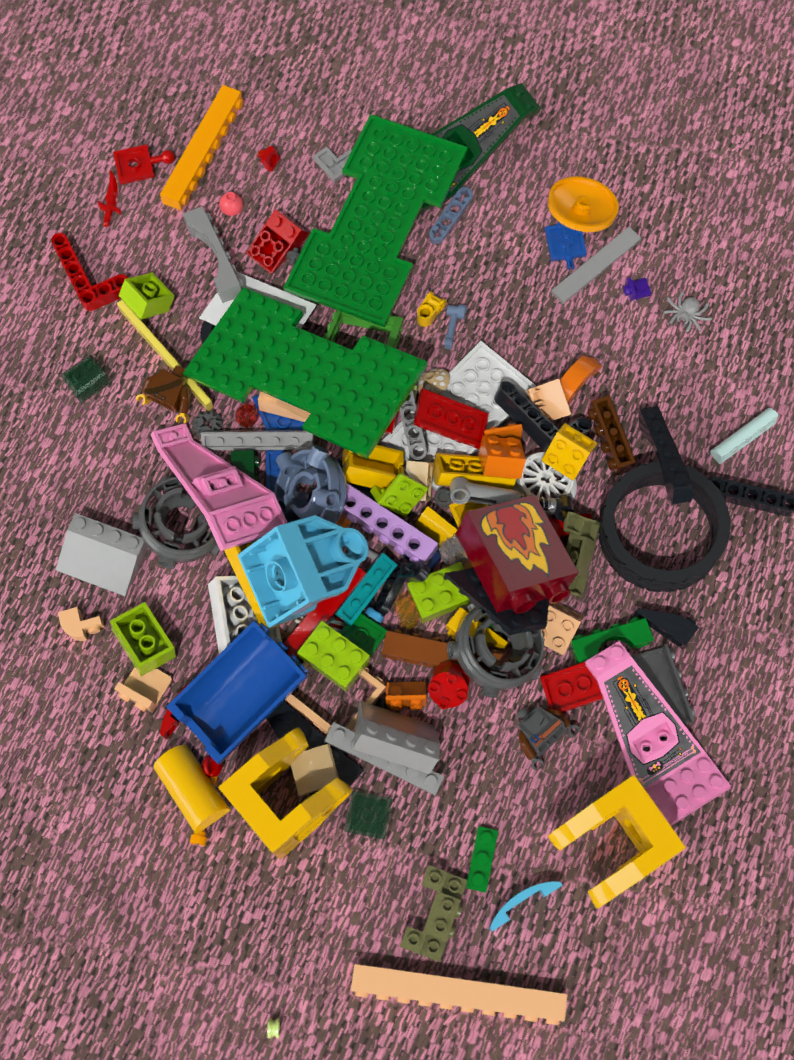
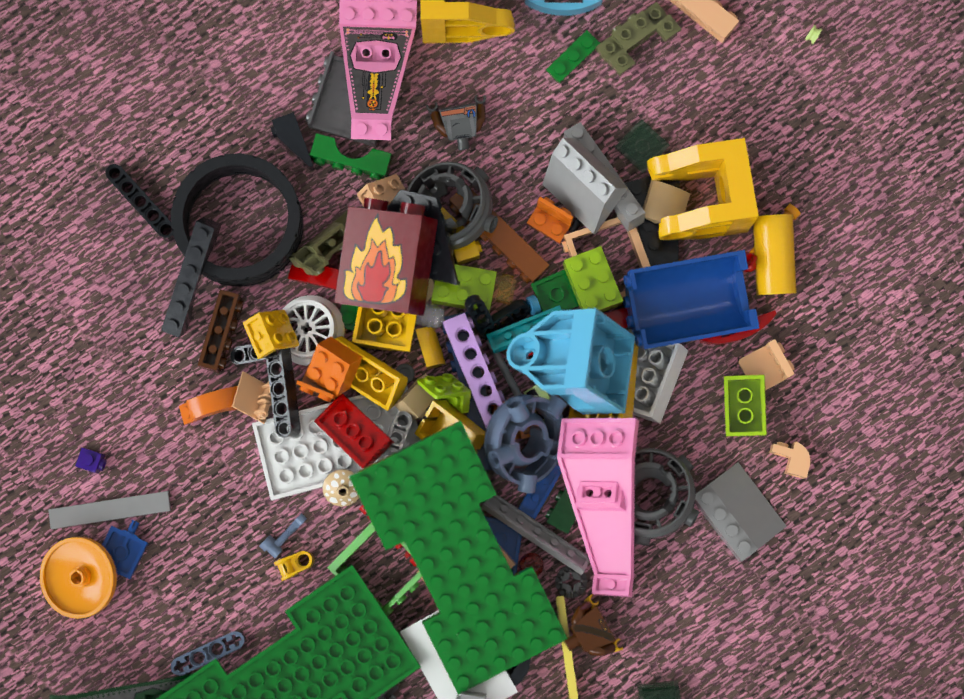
camera: 150 degrees left, 10 degrees up
red brick [428,661,470,709] -> none
light grey piece [450,477,574,521] -> none
red tile [540,662,603,713] -> none
light grey animal [663,291,712,332] -> none
light aqua brick [710,408,778,464] -> none

